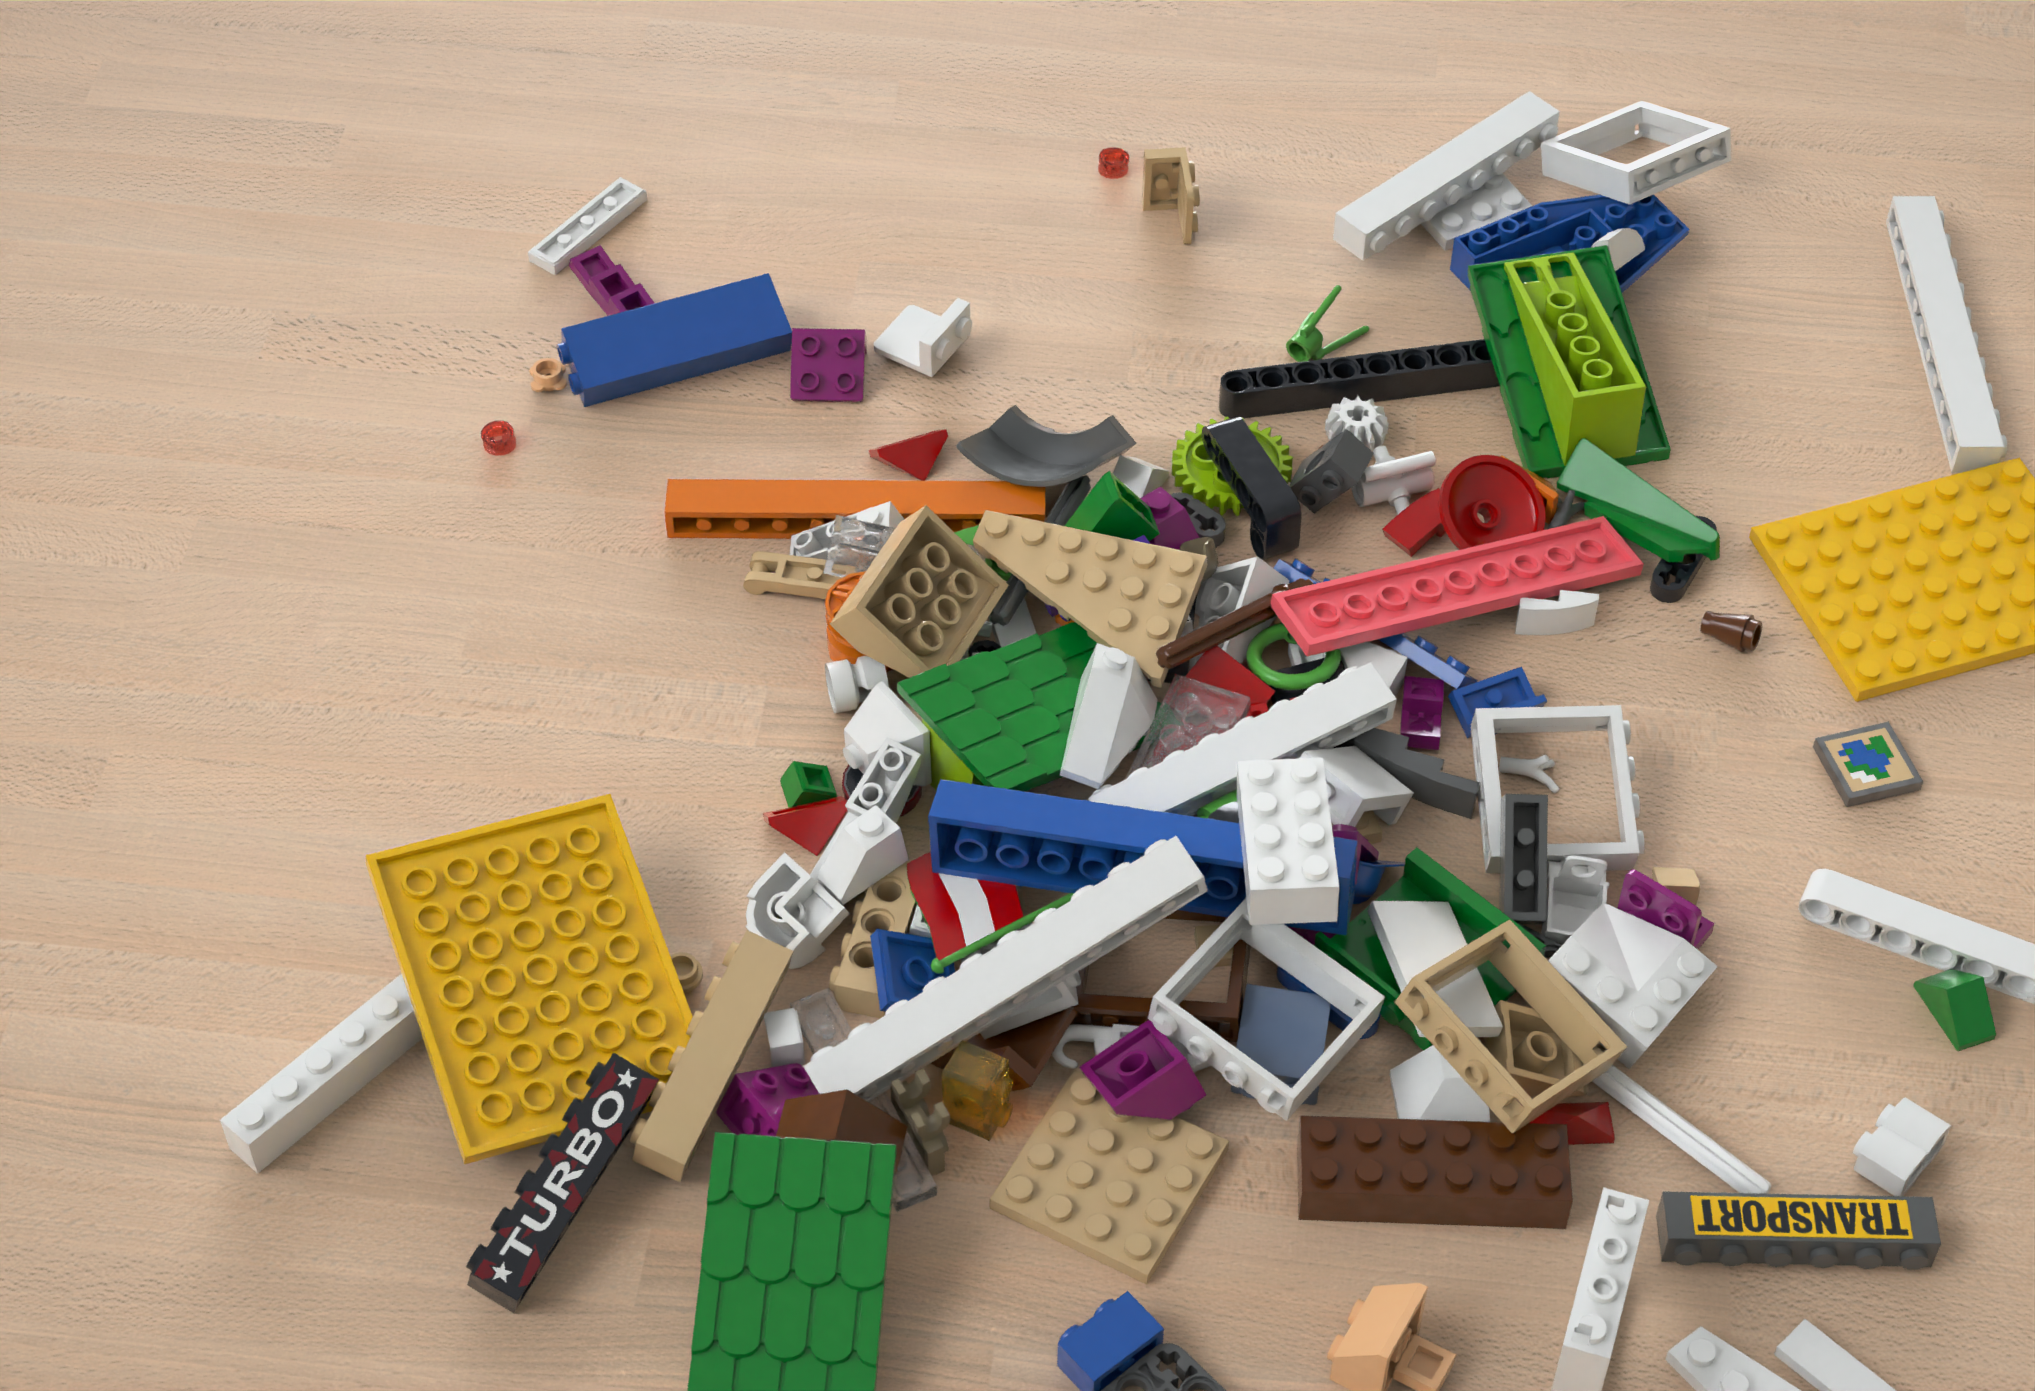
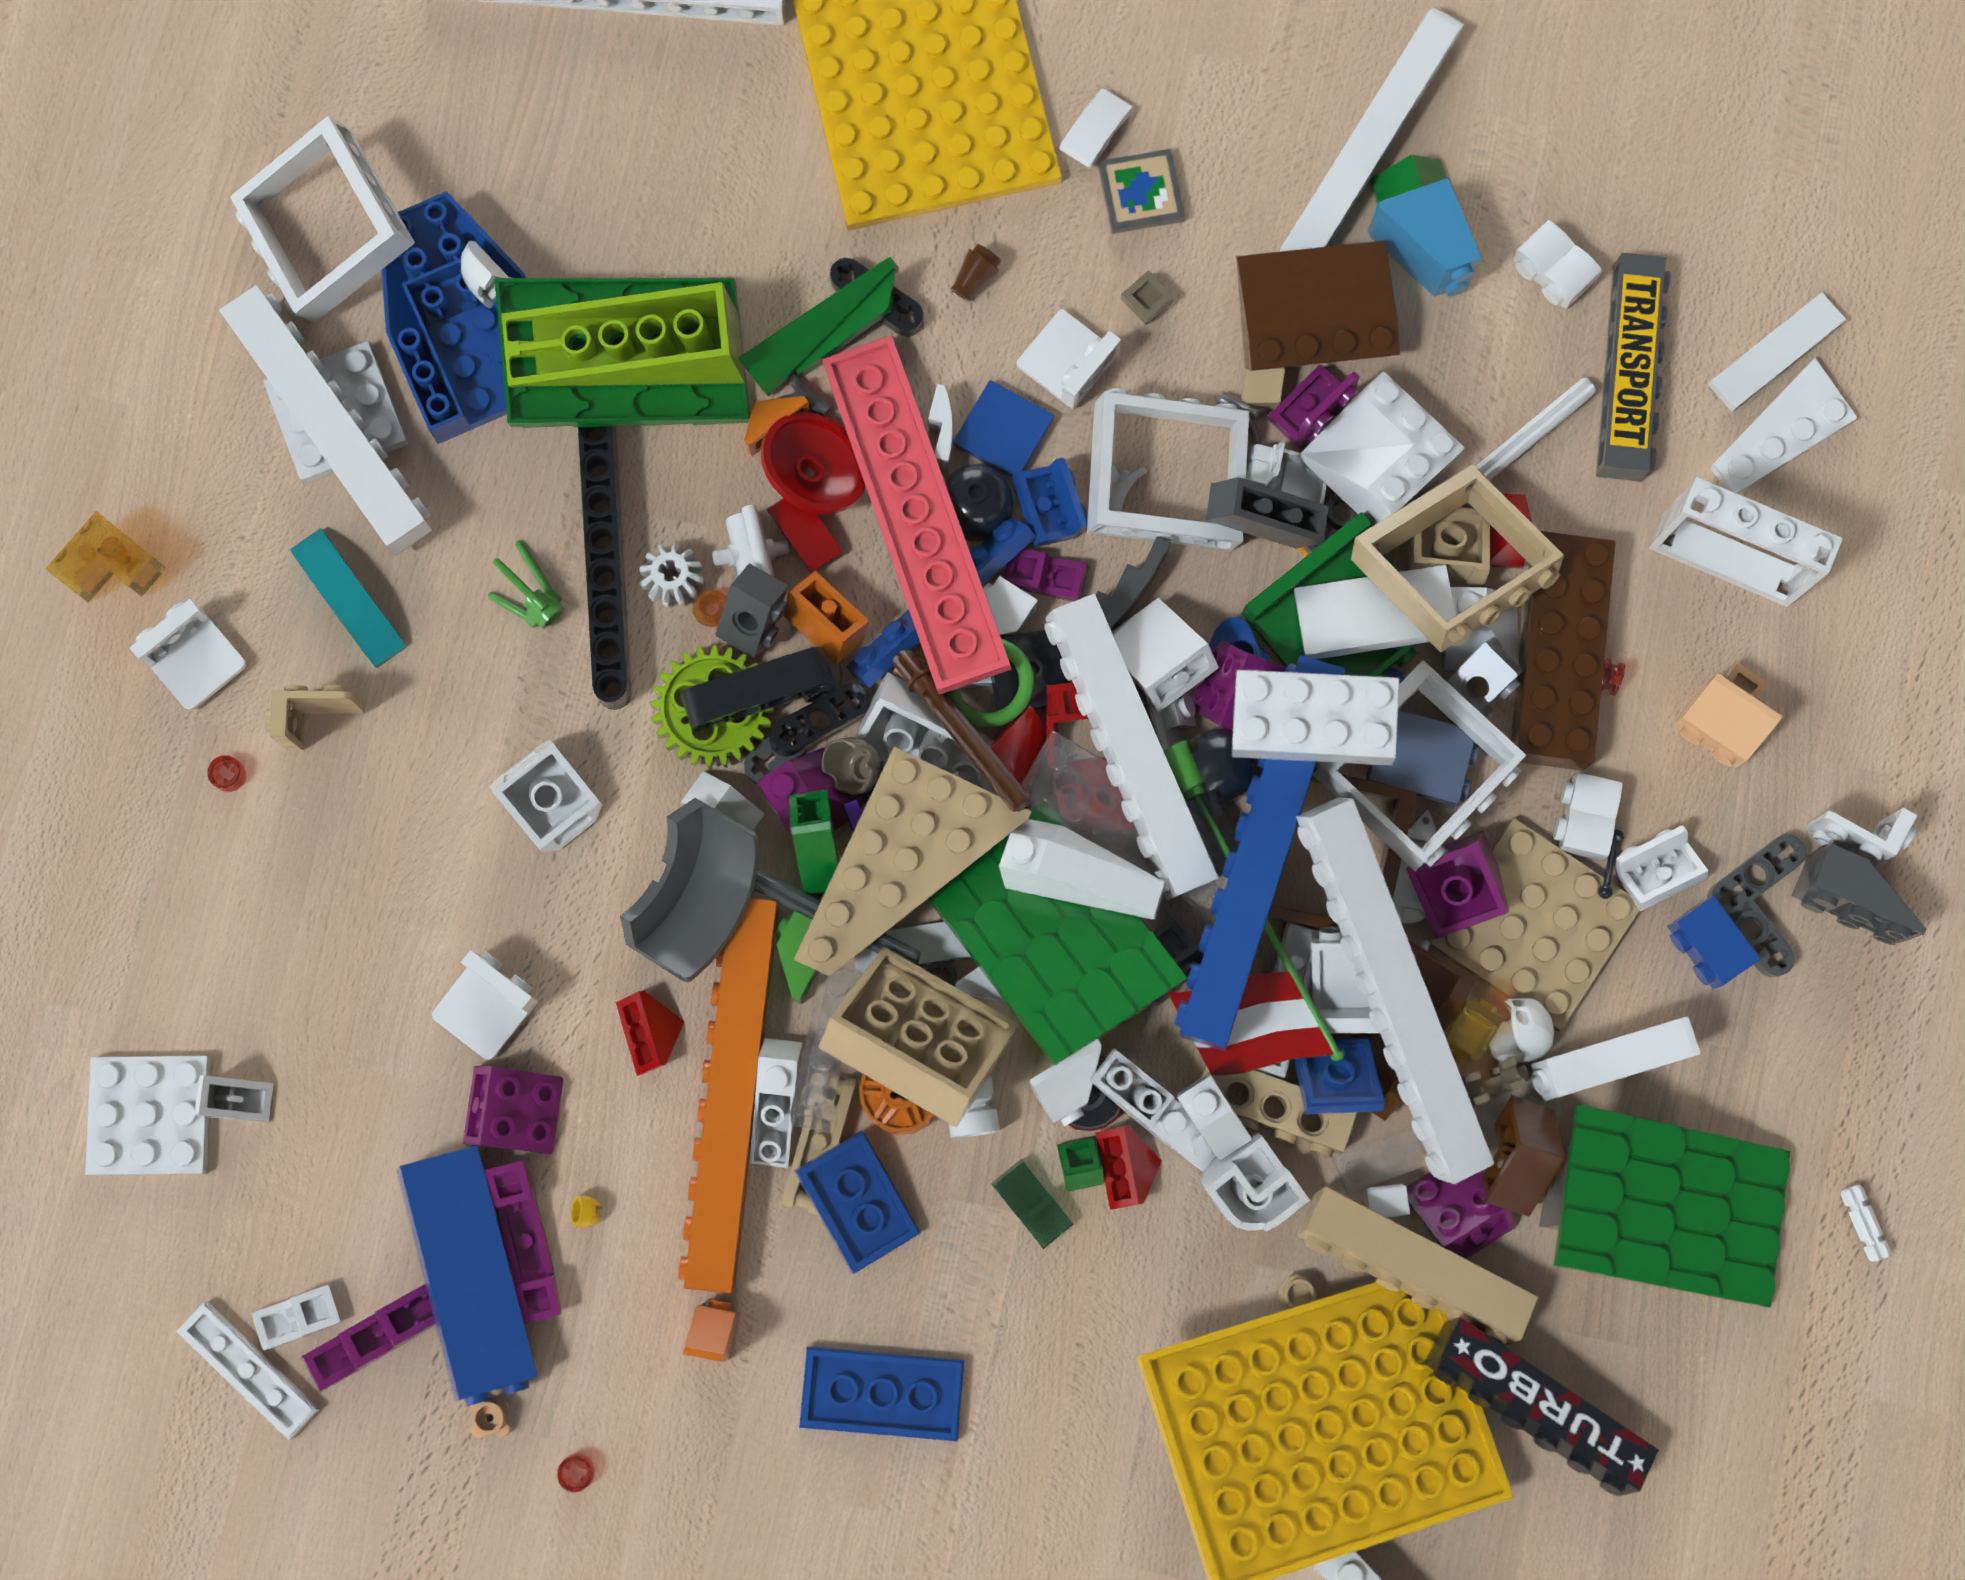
camera: 85 degrees left, 30 degrees up
none -> clear yellow brick [45,511,166,603]
none -> white plate [85,1056,211,1175]
none -> white bracket [130,599,246,711]
none -> white slope [195,1075,274,1122]
none -> white slope [251,1285,341,1352]
none -> teal slope [290,528,407,669]
none -> magenta slope [484,1160,562,1324]
none -> white slope [489,739,602,852]
none -> yellow hinge [570,1195,602,1228]
none -> orange slope [683,1299,739,1362]
none -> black beam [769,683,870,757]
none -> orange brick [783,571,869,665]
none -> blue tile [794,1131,921,1274]
none -> blue tile [799,1347,964,1442]
none -> black cylinder [945,464,1013,542]
none -> blue tile [953,380,1054,478]
none -> clear green slope [991,1159,1074,1249]
none -> white bracket [1016,309,1121,410]
none -> white slope [1059,88,1133,168]
none -> dark tan plate [1121,270,1174,325]
none -> flat silver bar [1217,391,1270,442]
none -> reddish brown slope [1236,240,1400,371]
none -> dark azure slope [1368,178,1482,297]
none -> brick [1446,639,1523,718]
none -> white helmet [1488,998,1554,1063]
none -> white slope [1531,1016,1701,1102]
none -> white brick [1553,772,1622,861]
none -> black hinge [1598,829,1624,899]
none -> clear red bush [1601,658,1626,696]
none -> white bracket [1616,825,1709,911]

